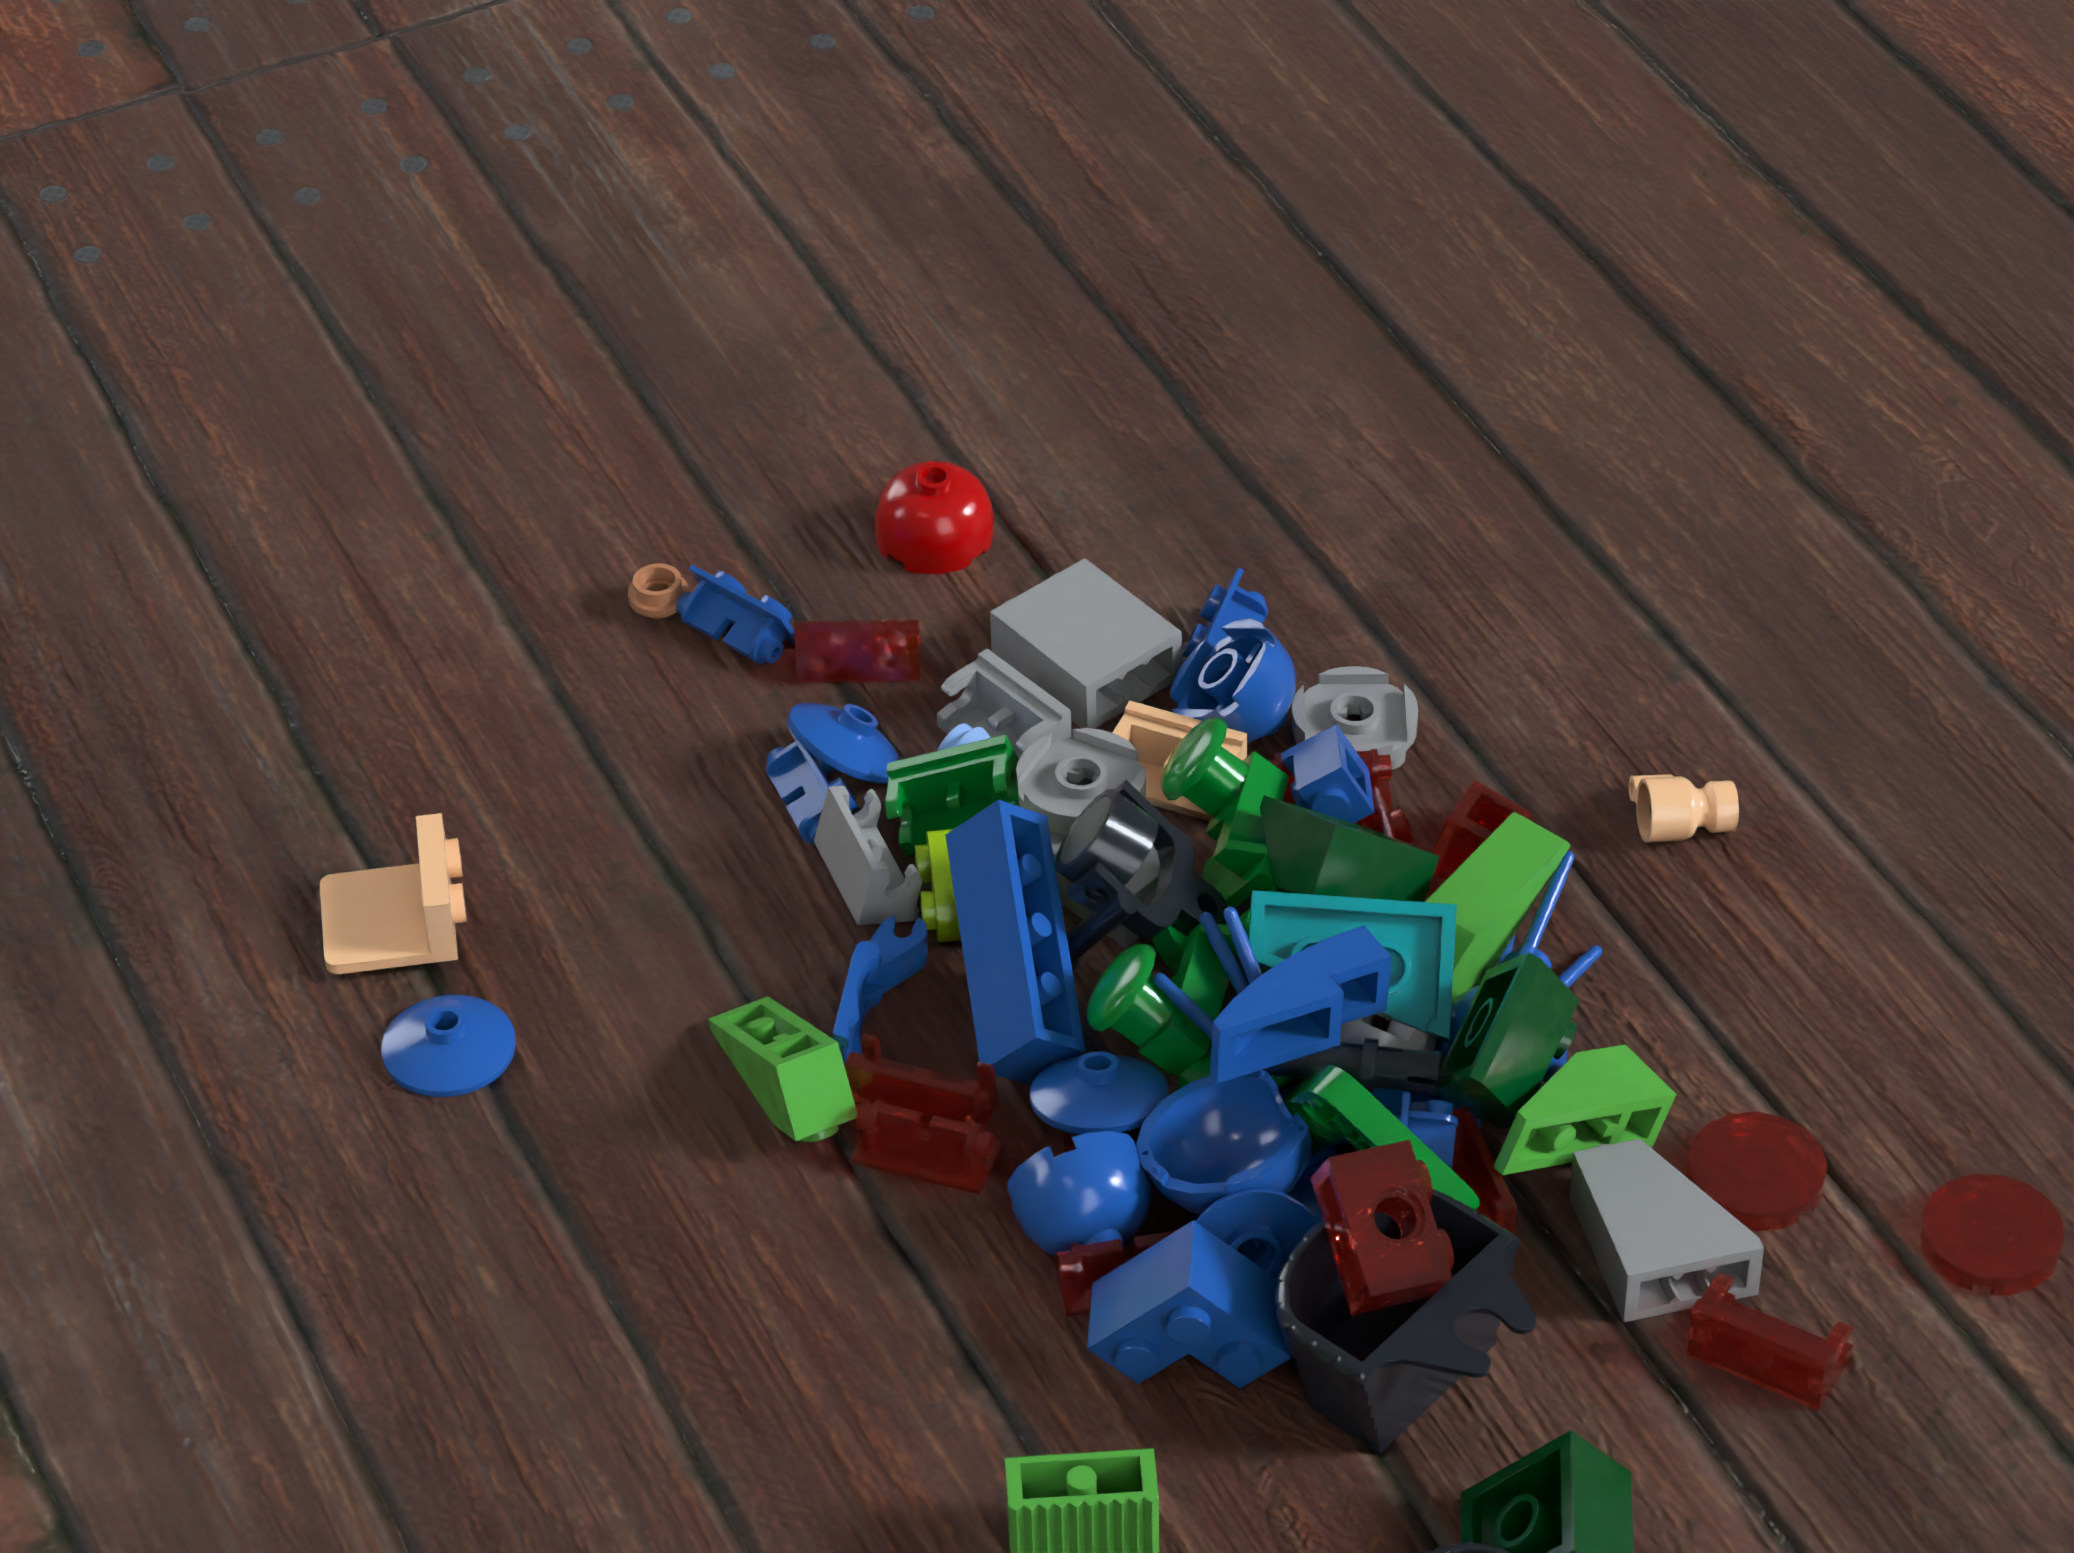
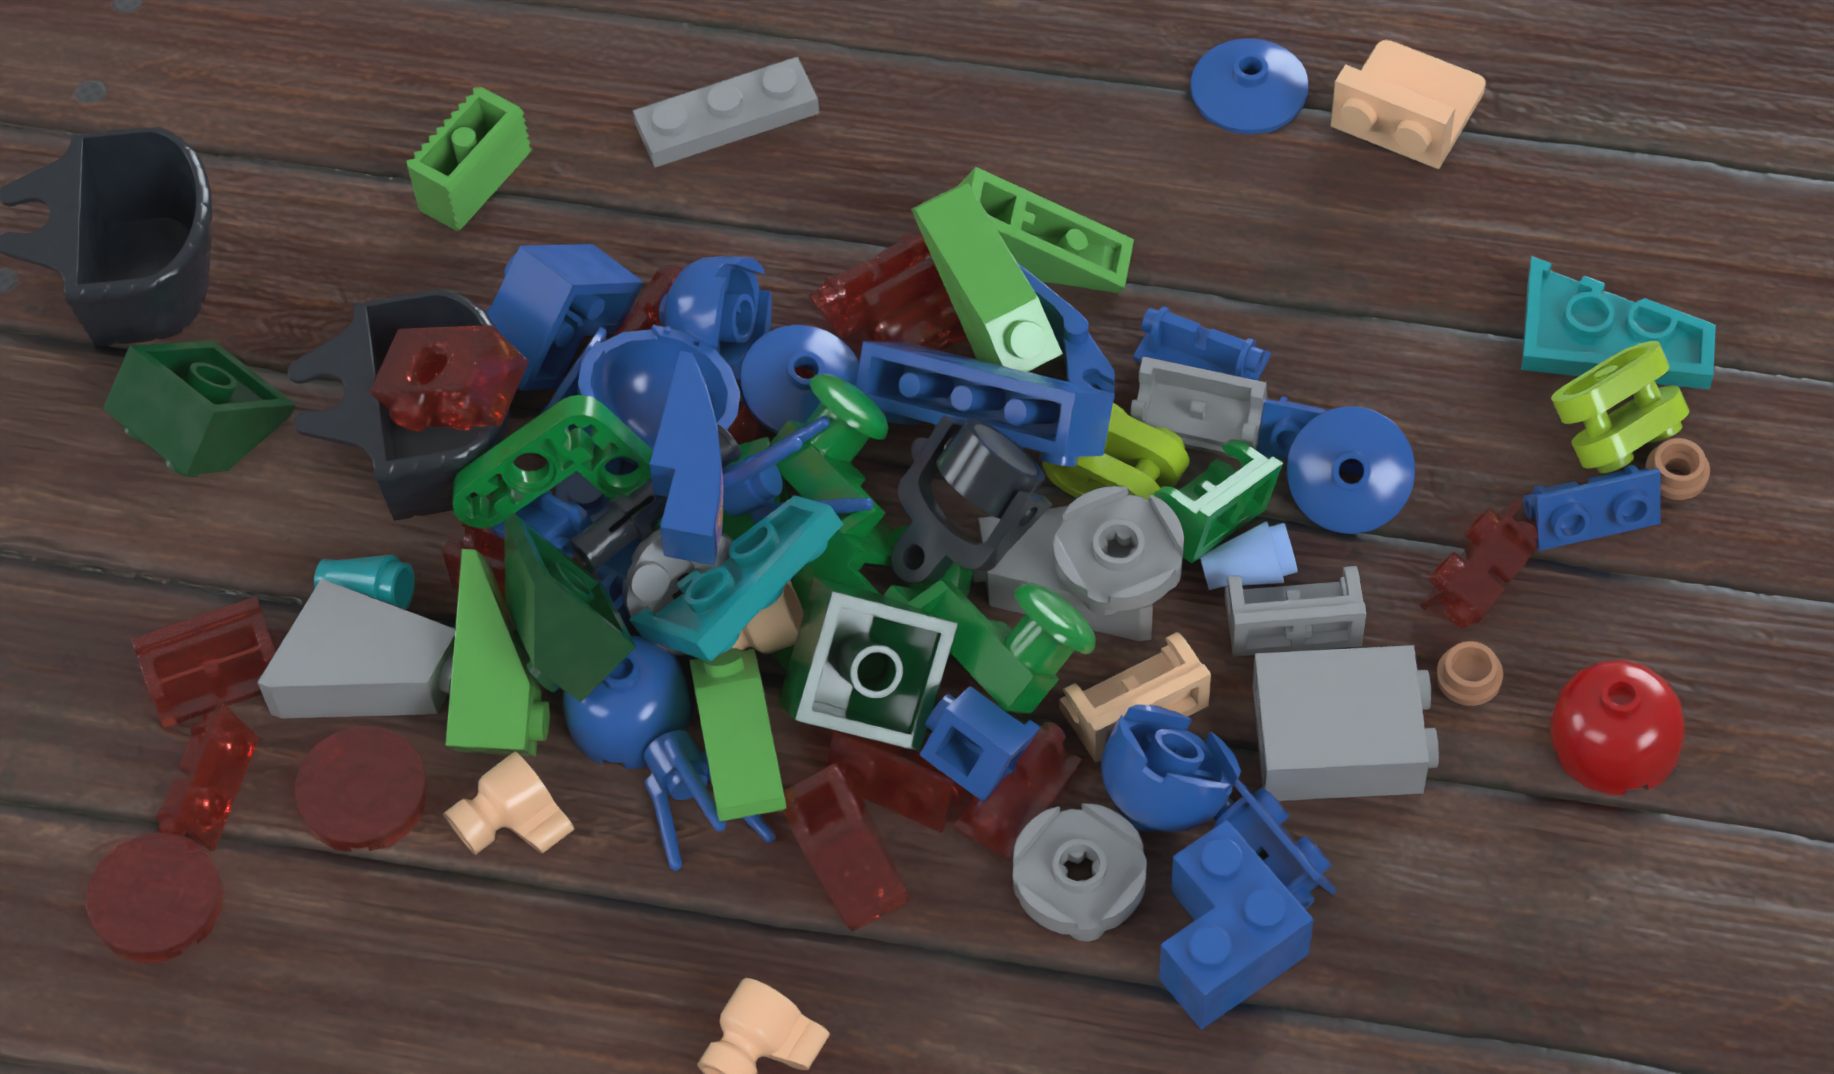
camera: 130 degrees right, 15 degrees up
none -> clear red hinge [156,703,260,851]
none -> teal cone [314,554,415,610]
none -> light nougat piece [443,751,574,855]
none -> light grey plate [633,57,819,168]
none -> bright green slope [911,183,1062,372]
none -> blue hinge [1133,306,1271,381]
none -> blue brick [1159,820,1314,1030]
none -> nougat plate [1436,641,1503,706]
none -> teal wing [1521,256,1716,390]
none -> lime brick [1551,341,1689,473]

